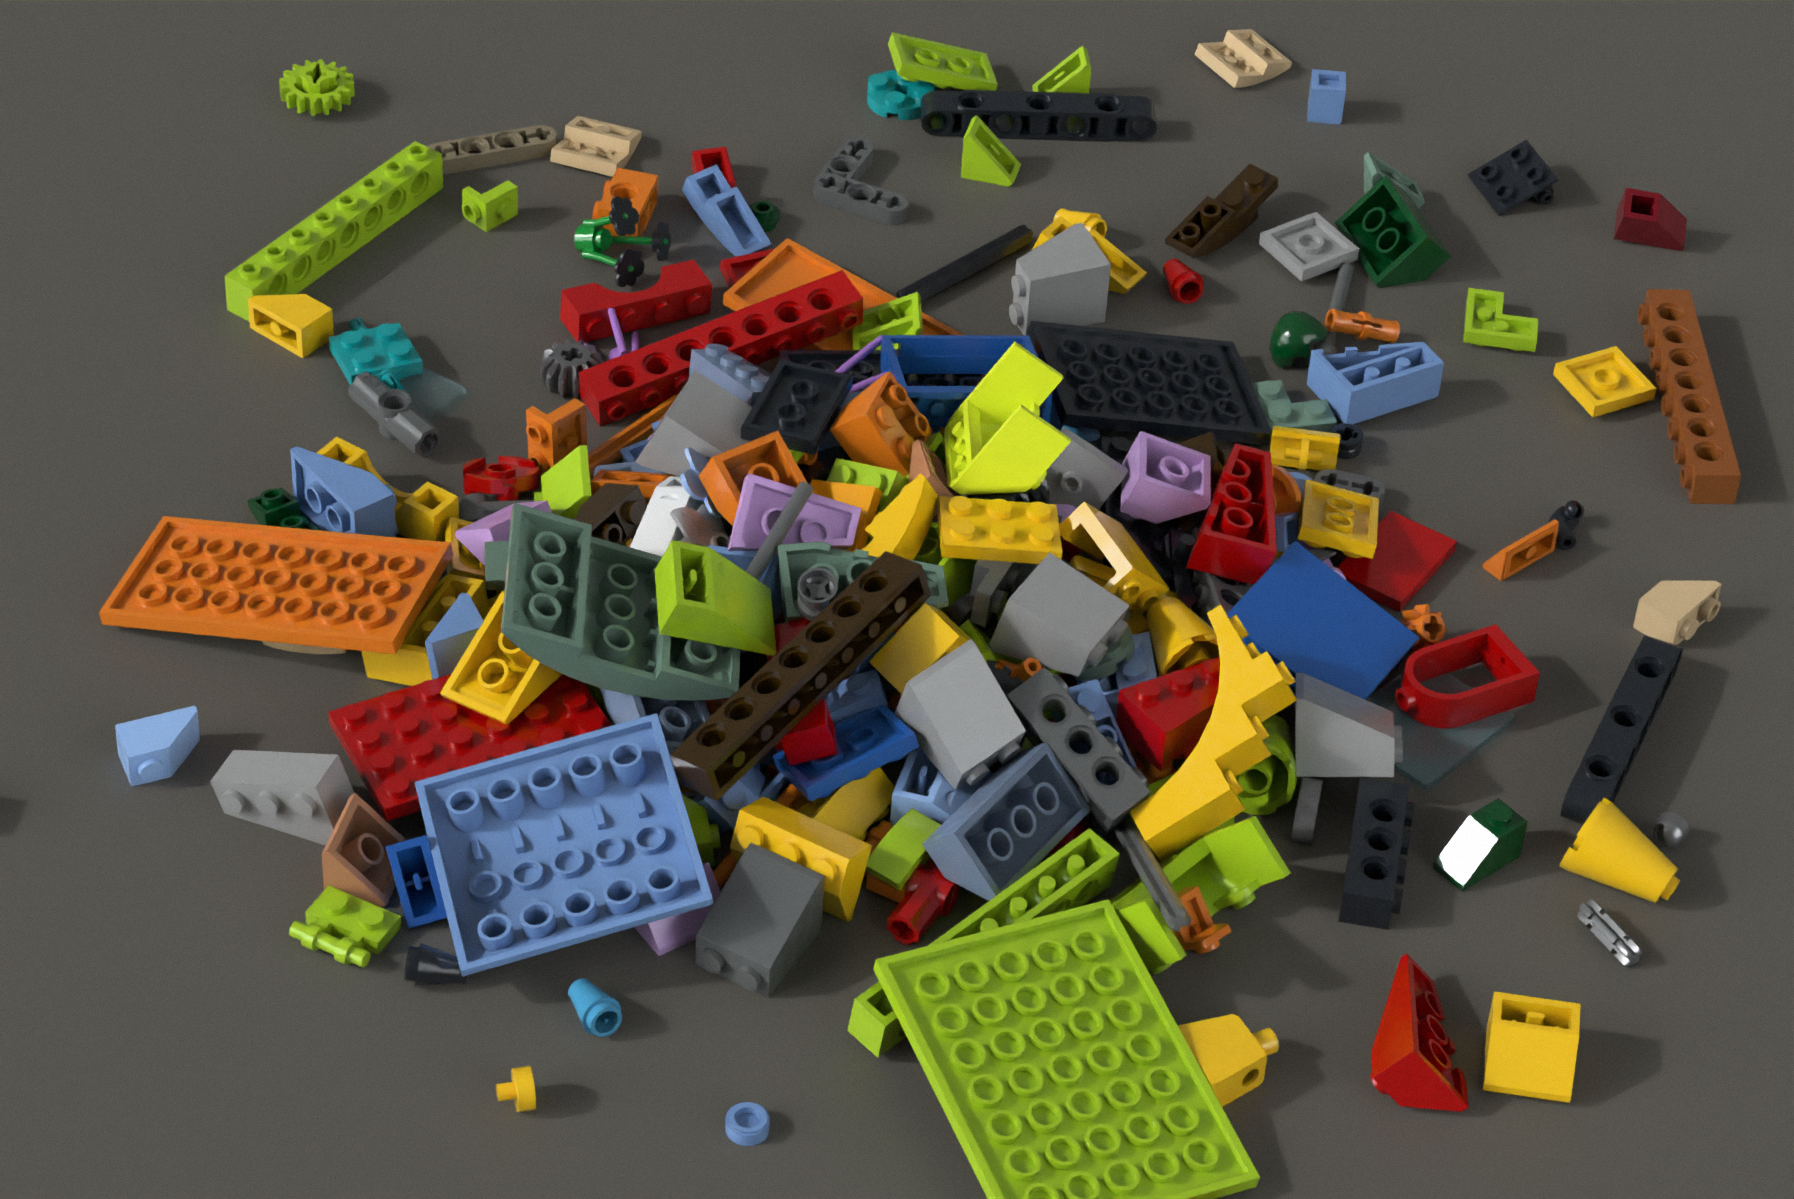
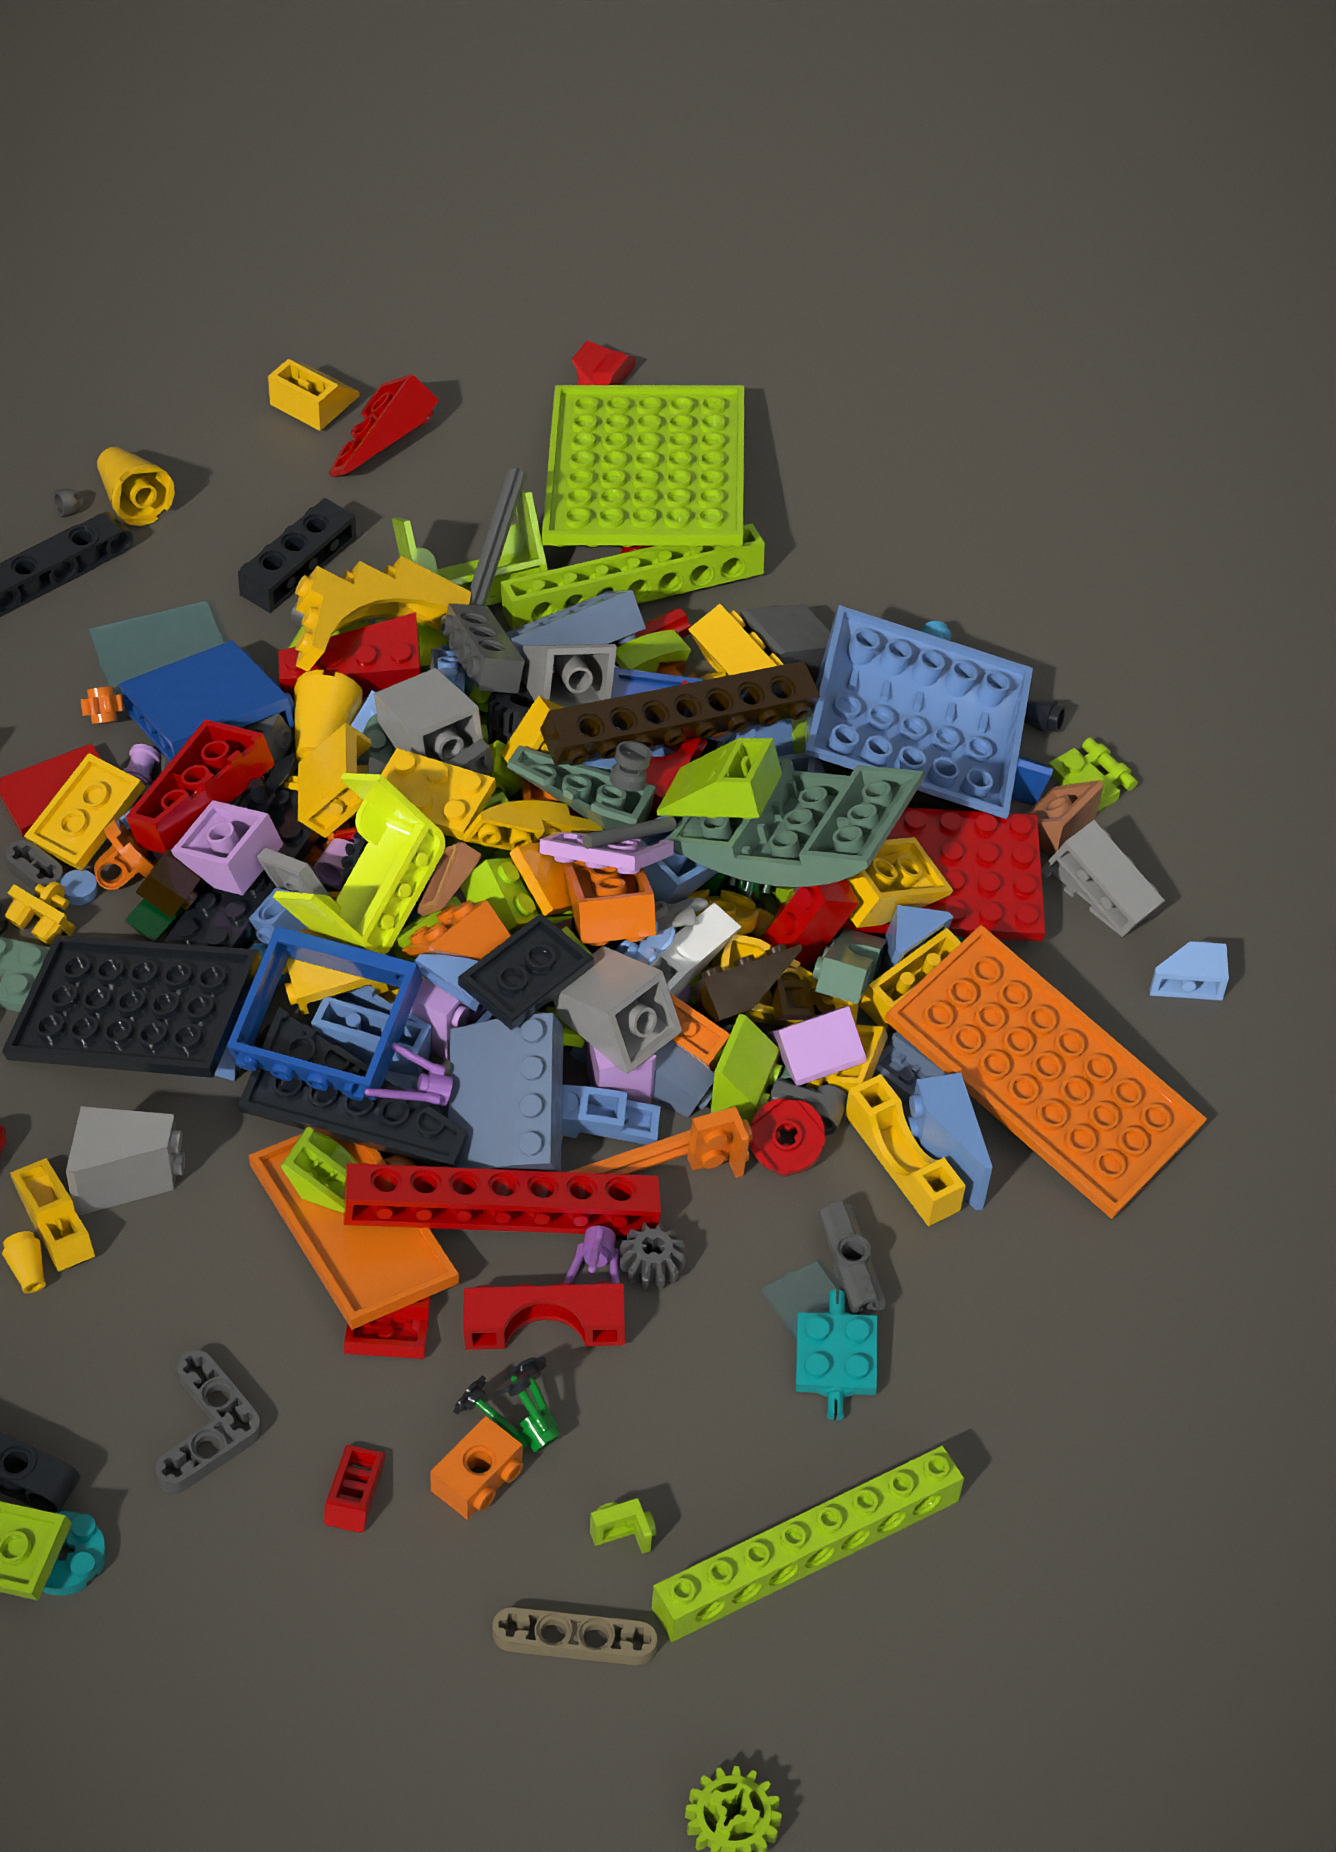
camera: 155 degrees left, 10 degrees up
dark green slope [247,487,319,530] -> none
yellow slope [248,294,334,358] -> none
yellow tile [496,1066,536,1112] -> none
tan slope [550,116,642,177] -> none
medium blue slope [682,164,772,257] -> none
medium blue tile [725,1102,770,1146] -> none
dark green plate [749,201,780,232] -> none
black axle [896,225,1033,303] -> none
lime slope [961,116,1021,187] -> none
orange bracket [1172,886,1231,954] -> none
yellow torso [1178,1014,1279,1107] -> none
light grey slope [1295,673,1403,777] -> none
red window [1395,624,1540,729] -> none
dark green slope [1433,798,1528,891] -> none
axle [1577,899,1643,967] -> none

